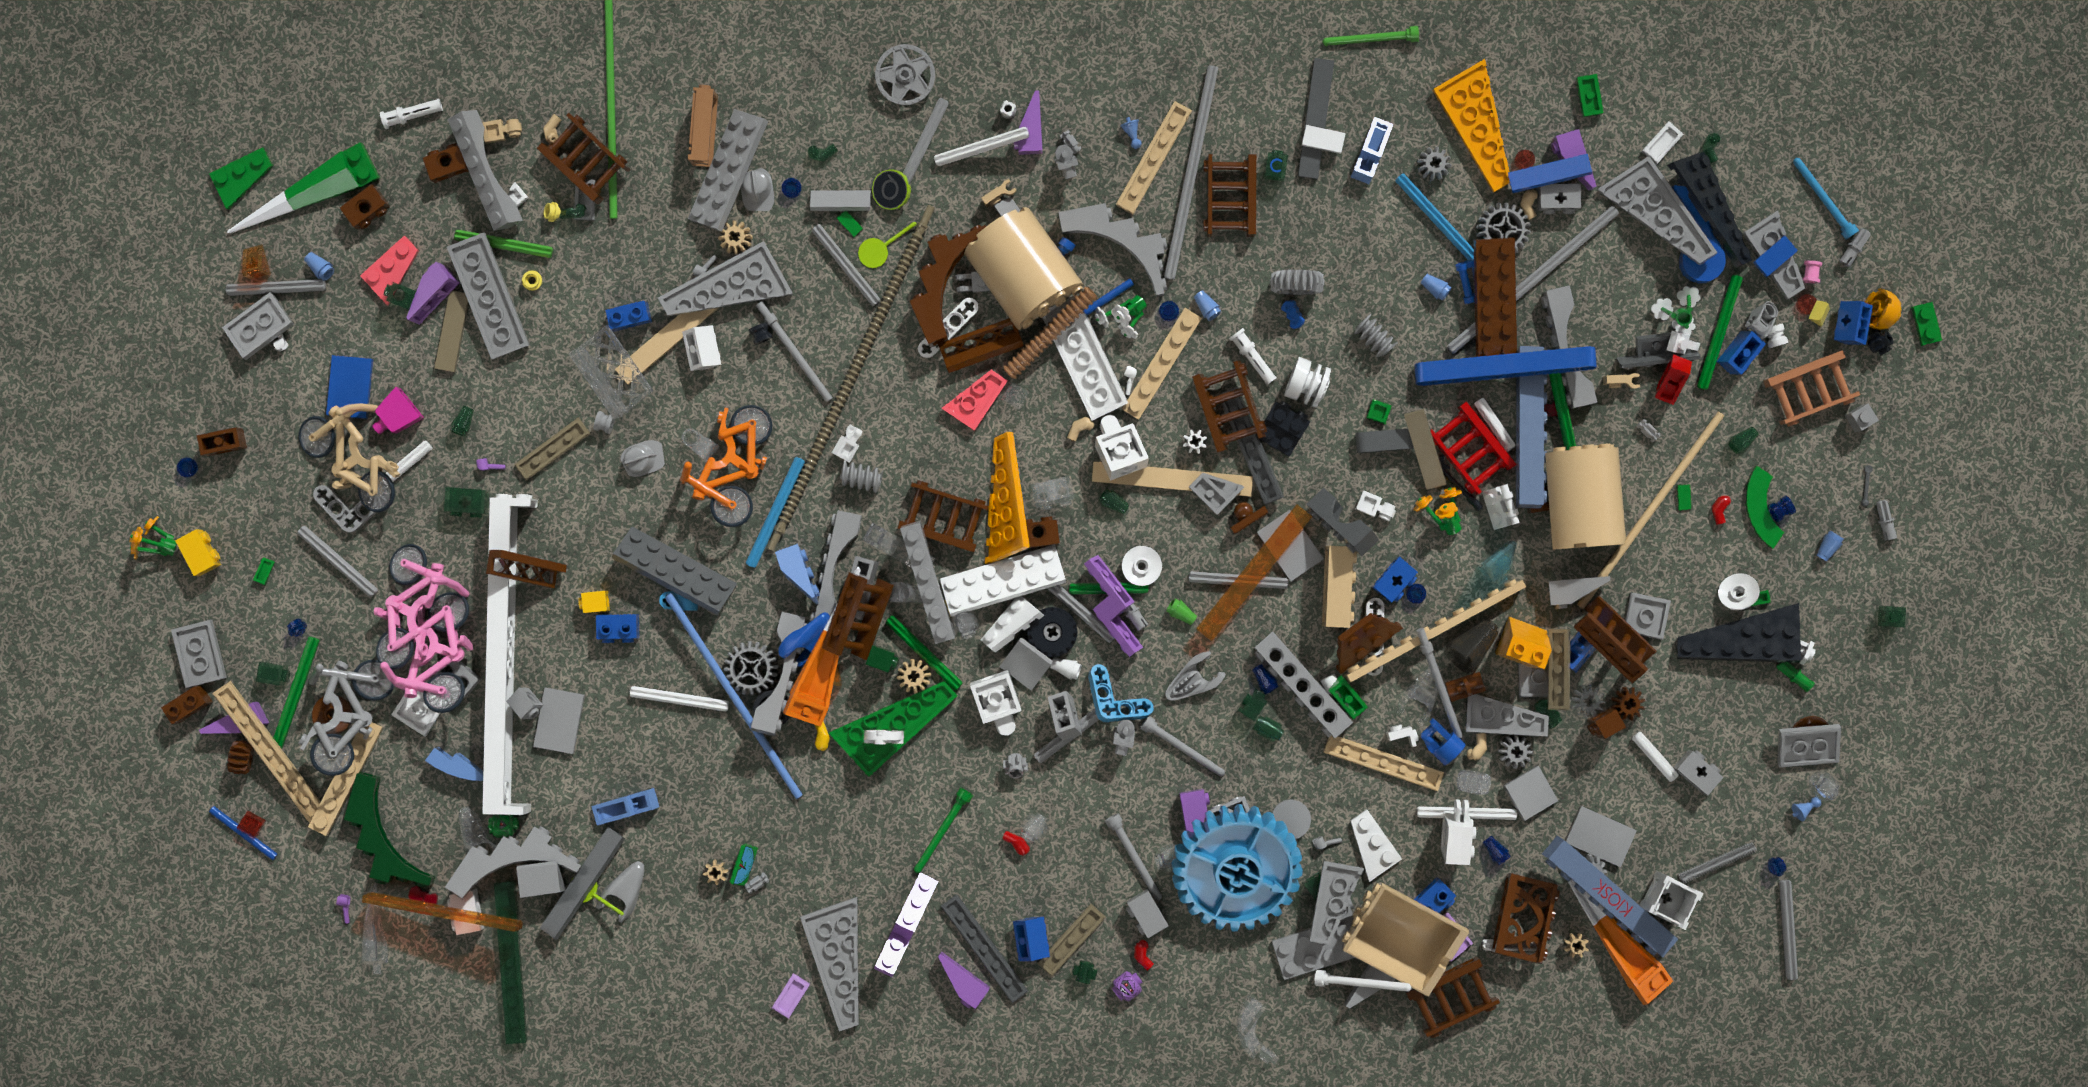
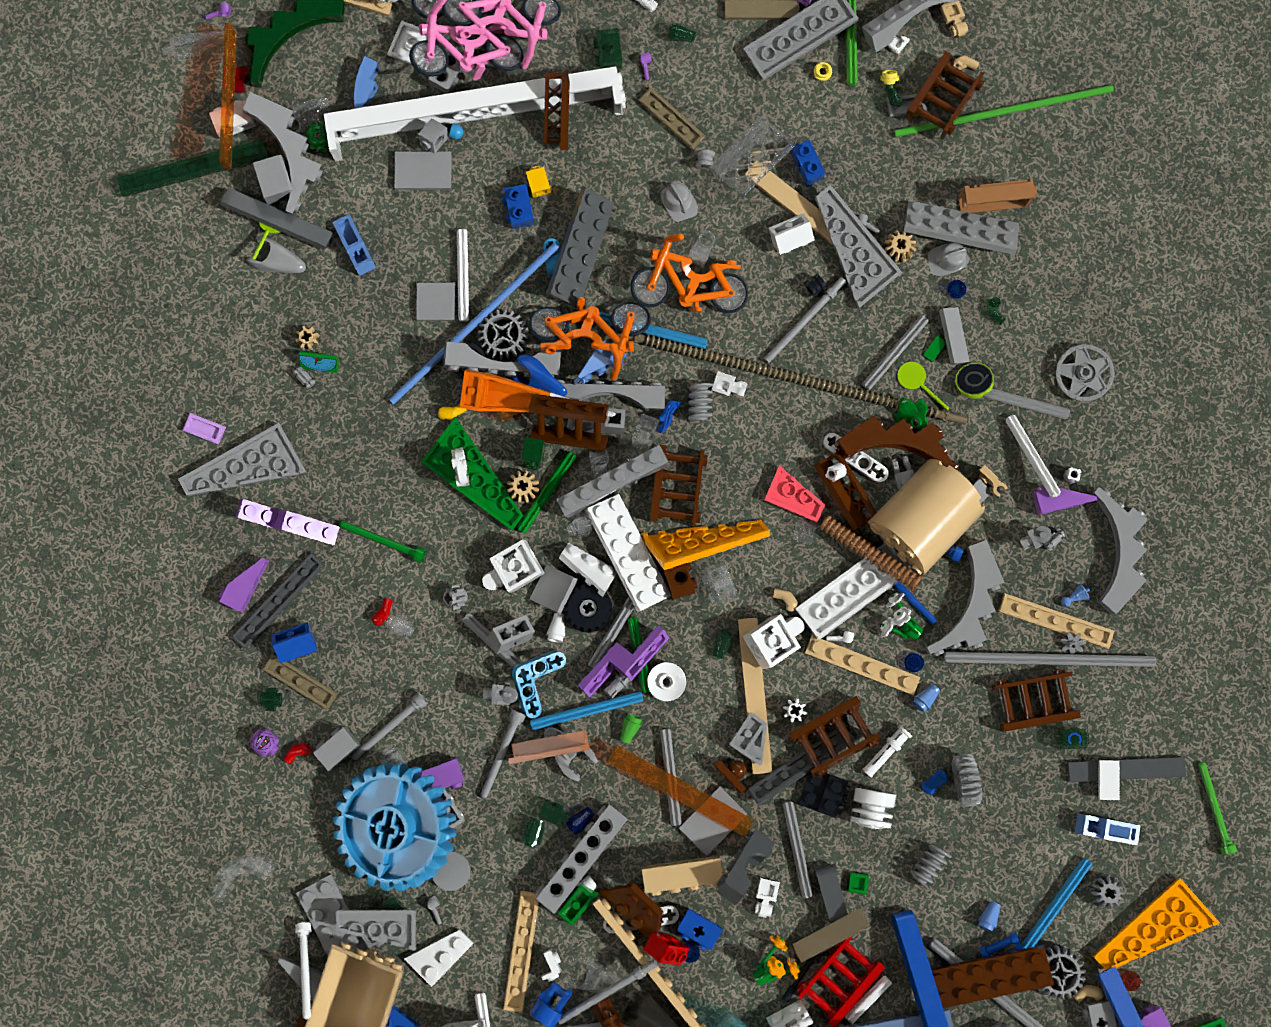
camera: 75 degrees right, 5 degrees down
none -> light grey tile [416,283,455,321]
none -> dark azure hinge [448,123,463,139]
none -> nougat fence [508,730,590,764]
none -> orange piece [529,297,651,381]
none -> dark azure axle [530,691,643,730]
none -> red brick [643,933,690,966]
none -> blue piece [657,400,683,434]
none -> light grey axle [782,801,813,898]
none -> white hose [825,463,846,482]
none -> green plate [894,397,928,431]
none -> light grey plant [1061,632,1086,654]
none -> light grey arch [1090,487,1147,615]

